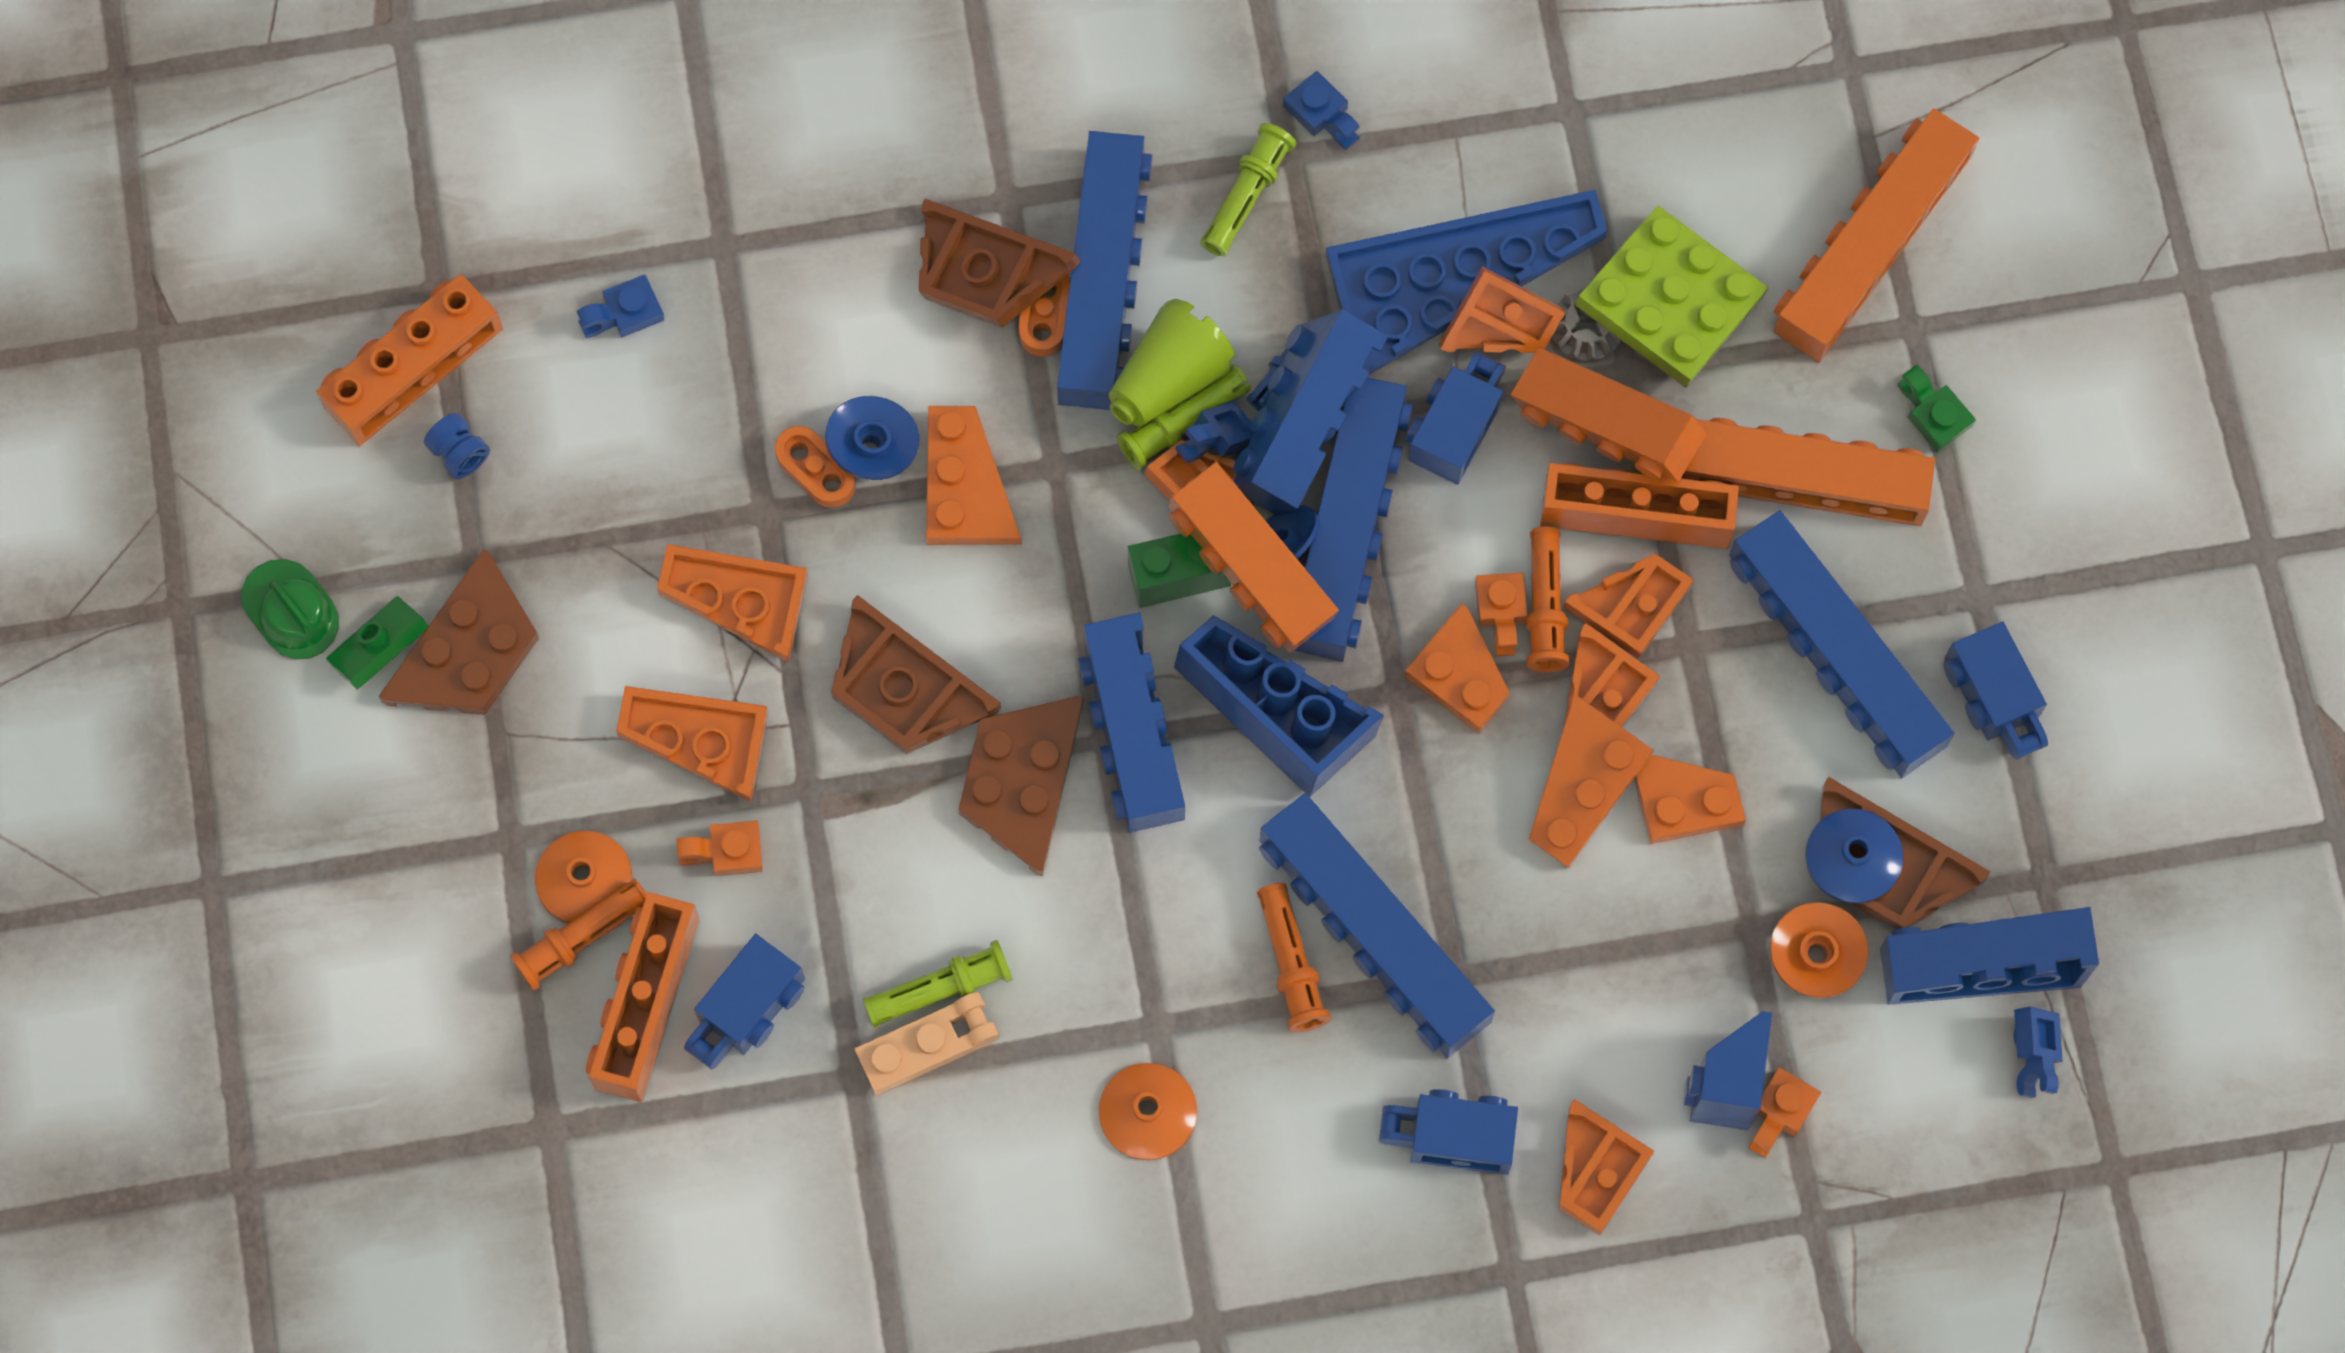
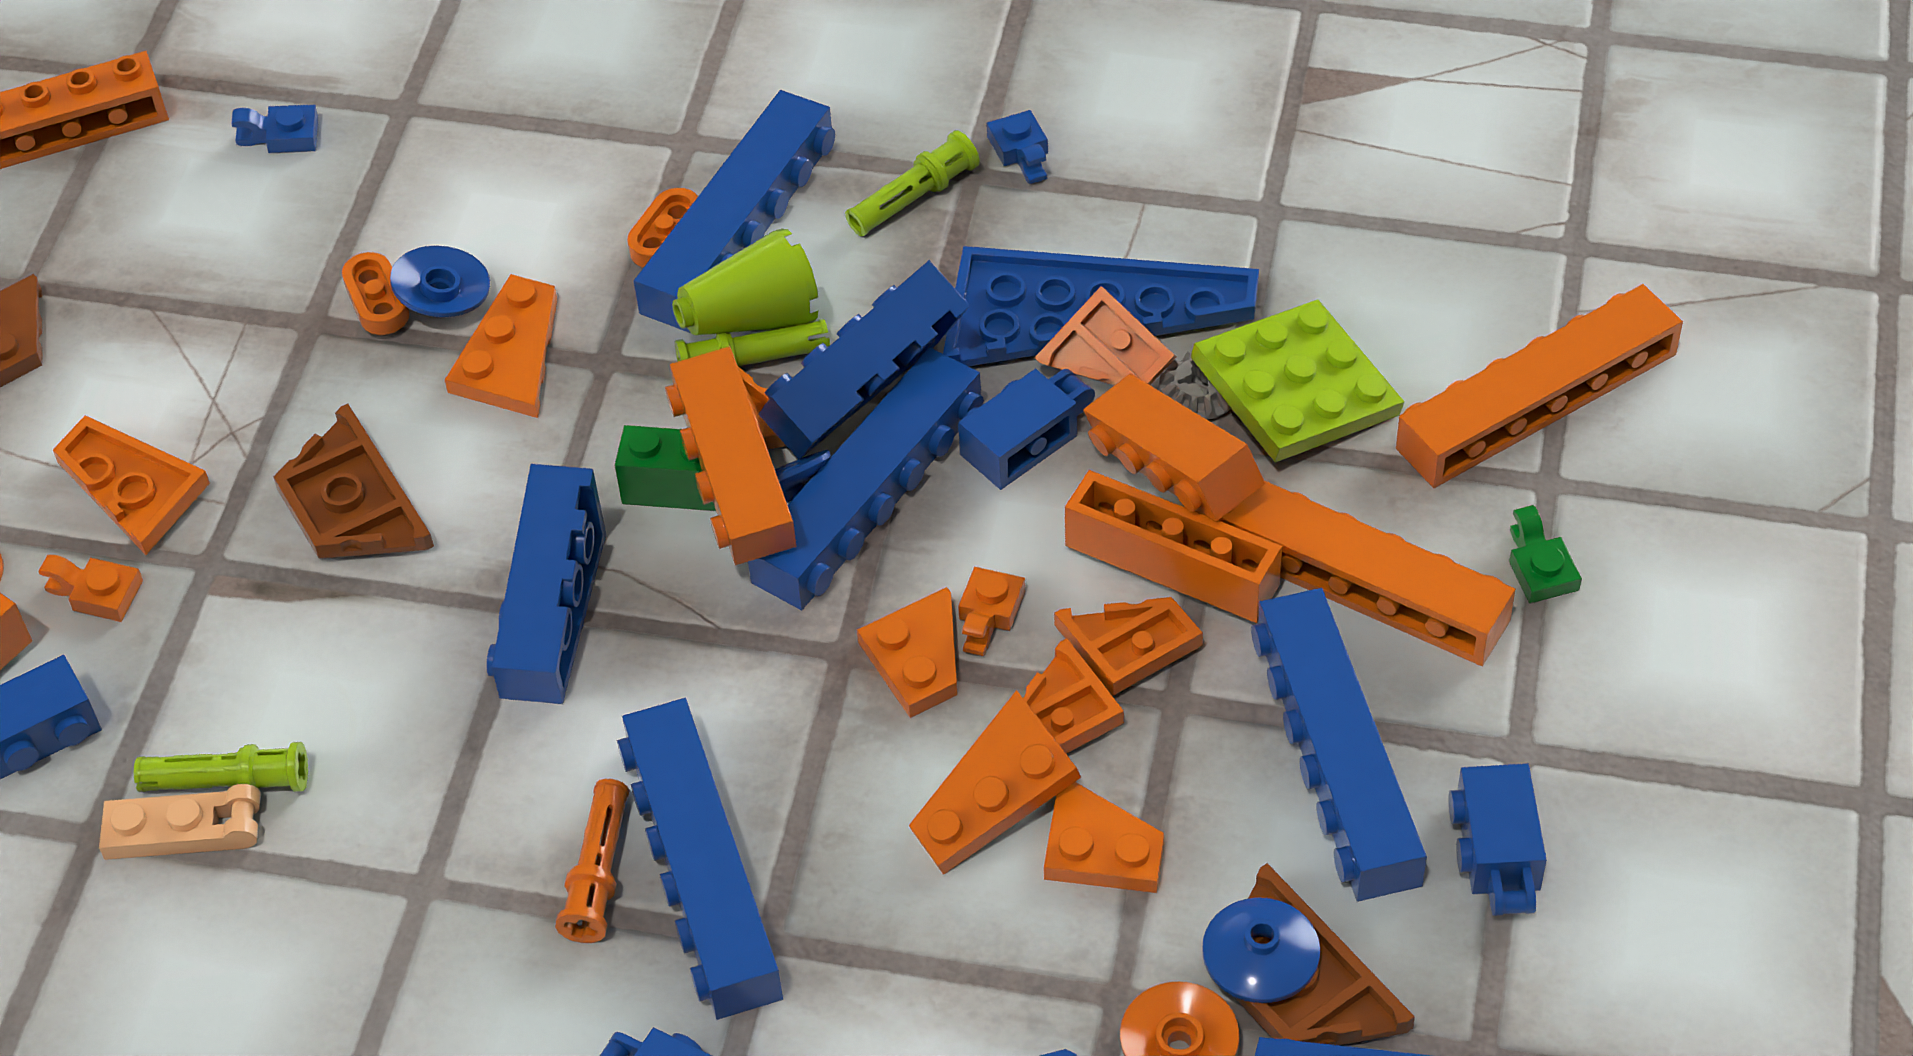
camera: 25 degrees right, 20 degrees down
blue wheel [423,413,490,479] -> none
orange wing [657,544,808,663] -> none
dark orange wing [919,199,1080,328] -> none
dark orange wing [958,696,1084,876] -> none
orange dish [1099,1063,1197,1160] -> none
blue wedge [1174,615,1384,797] -> none
blue plate [1175,401,1254,463] -> none
orange pin [1526,526,1570,672] -> none

